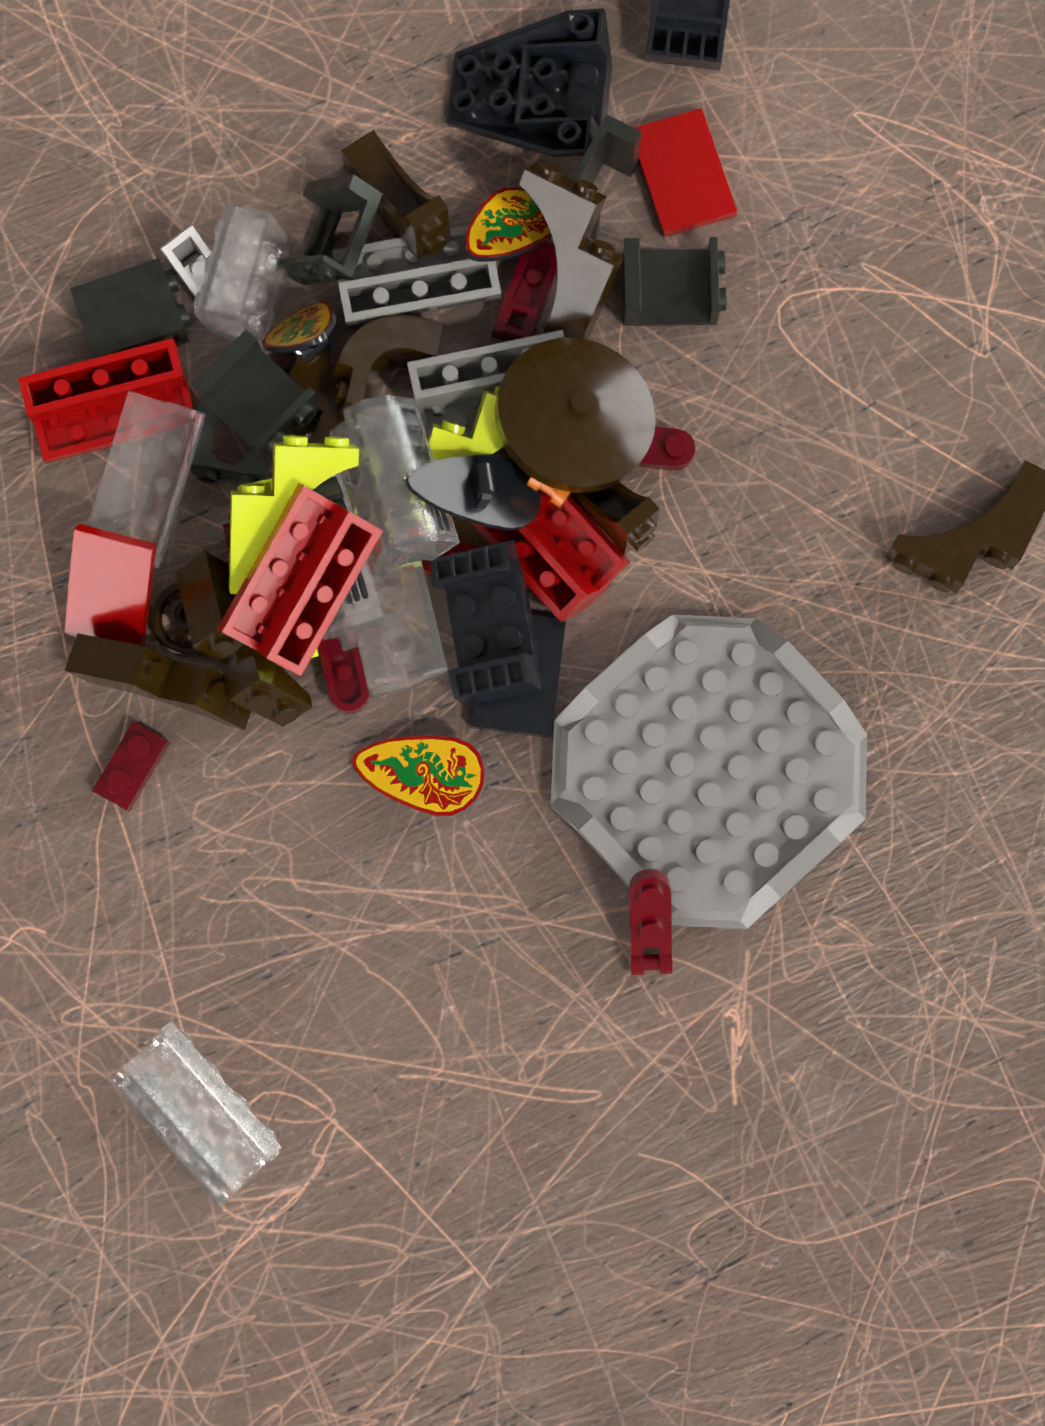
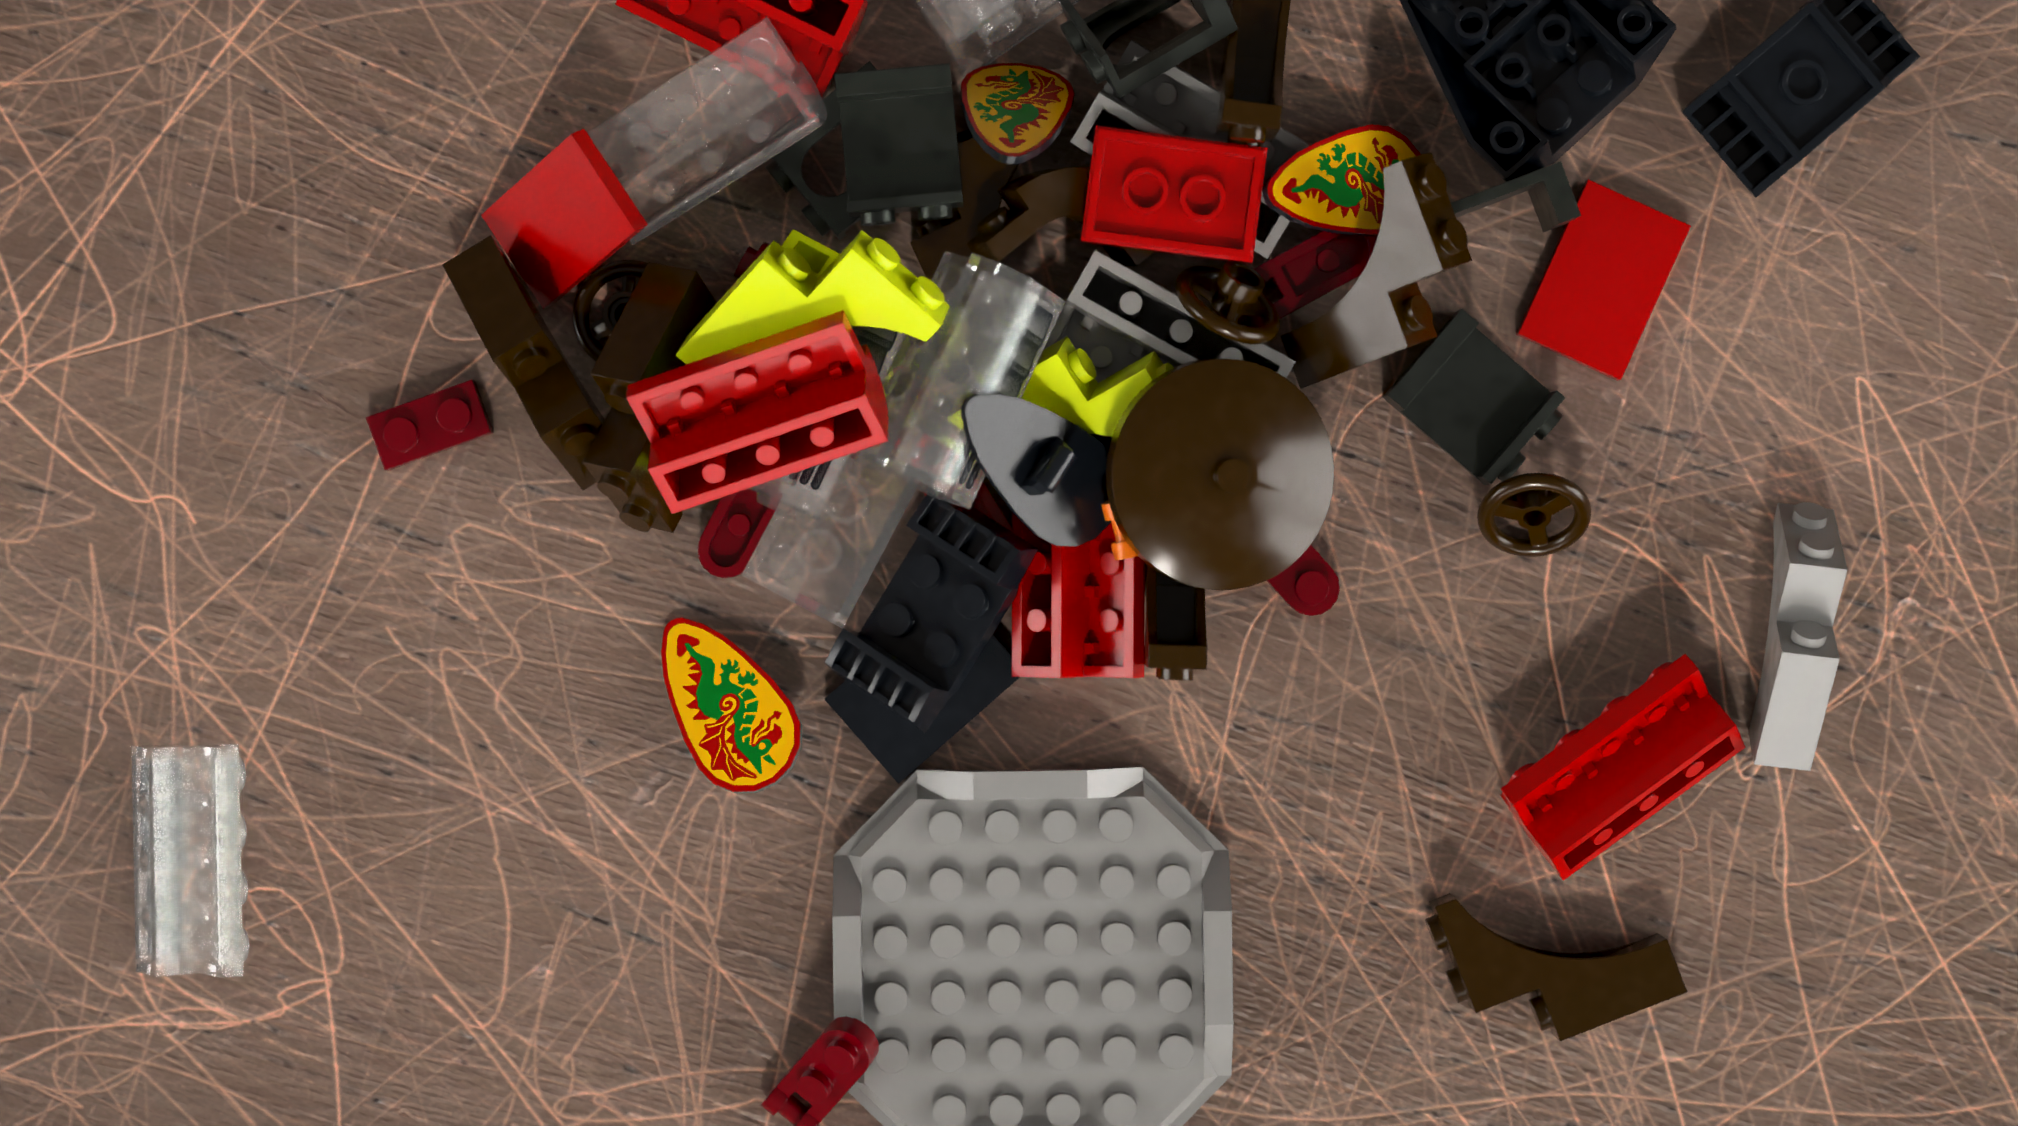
camera: 40 degrees right, 10 degrees up
none -> red tile [1081,126,1268,264]
none -> dark brown piece [1175,261,1280,344]
none -> dark brown piece [1477,473,1591,557]
none -> red brick [1500,653,1746,881]
none -> light grey arch [1748,502,1848,771]

